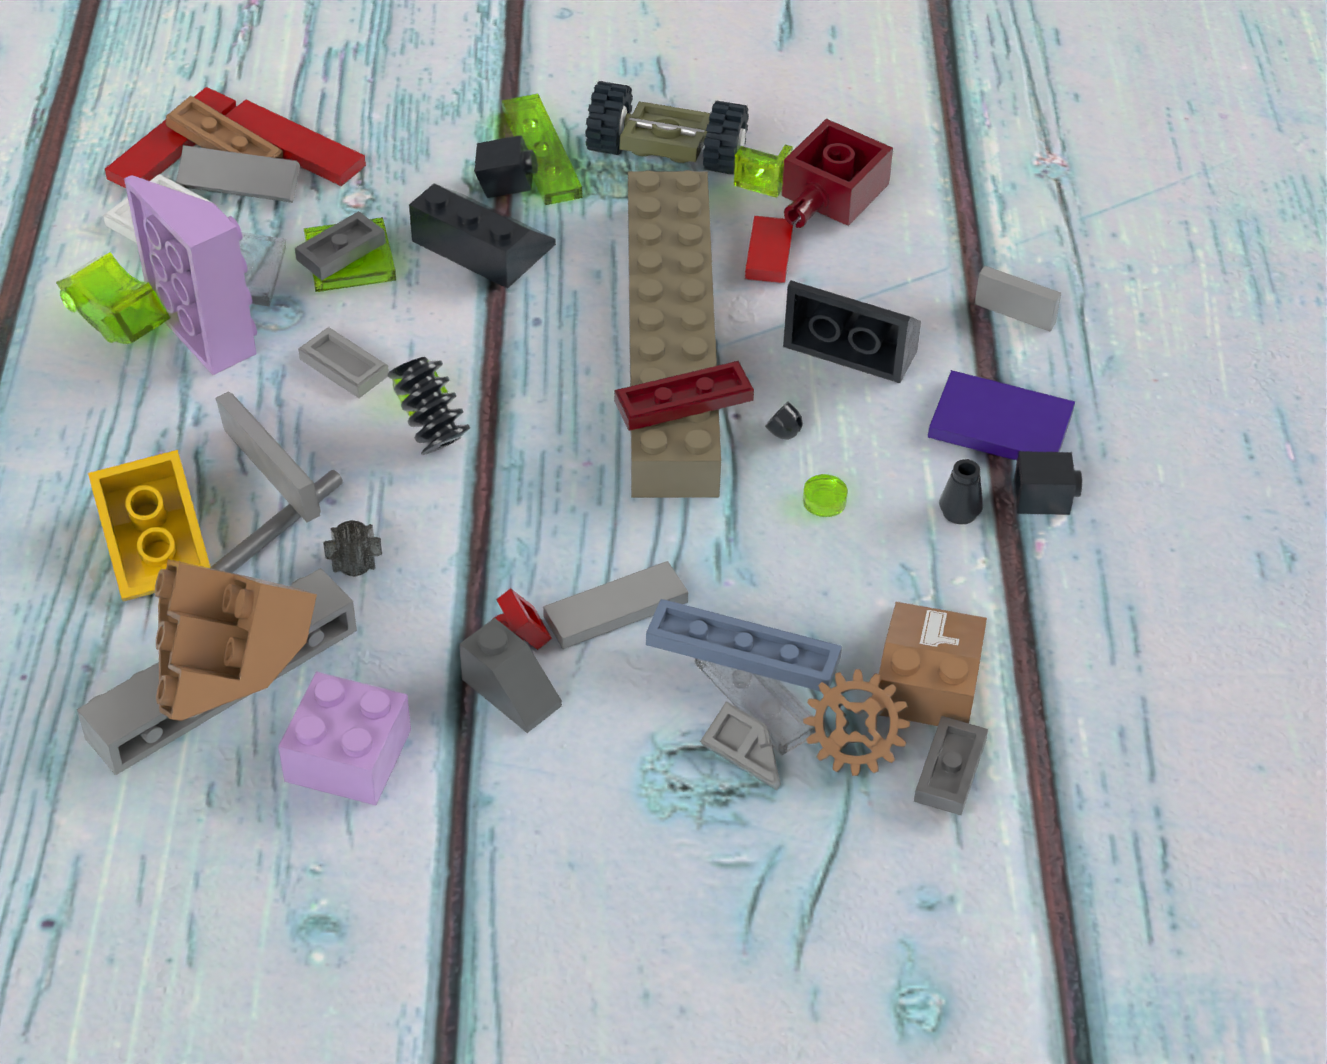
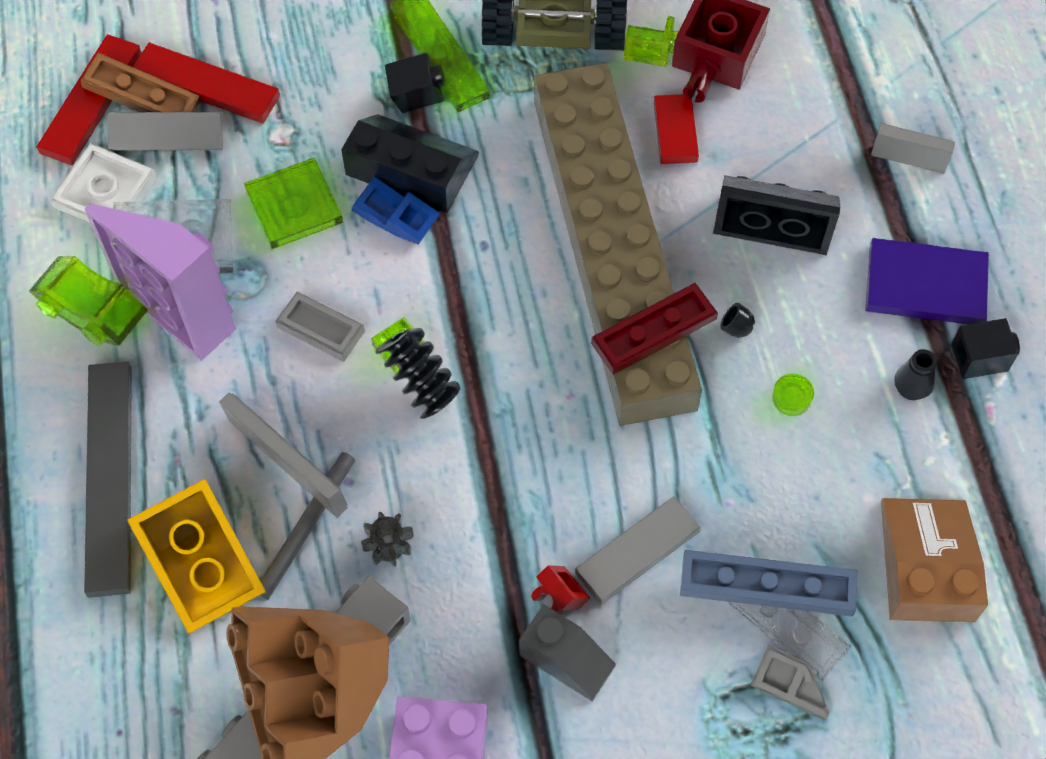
camera: 10 degrees left, 15 degrees up
flat silver plate [295,211,386,280] -> none
medium nougat gear [803,669,910,776] -> none
flat silver plate [914,716,988,816] -> none
none -> dark grey tile [84,361,132,598]
none -> blue slope [351,177,440,245]

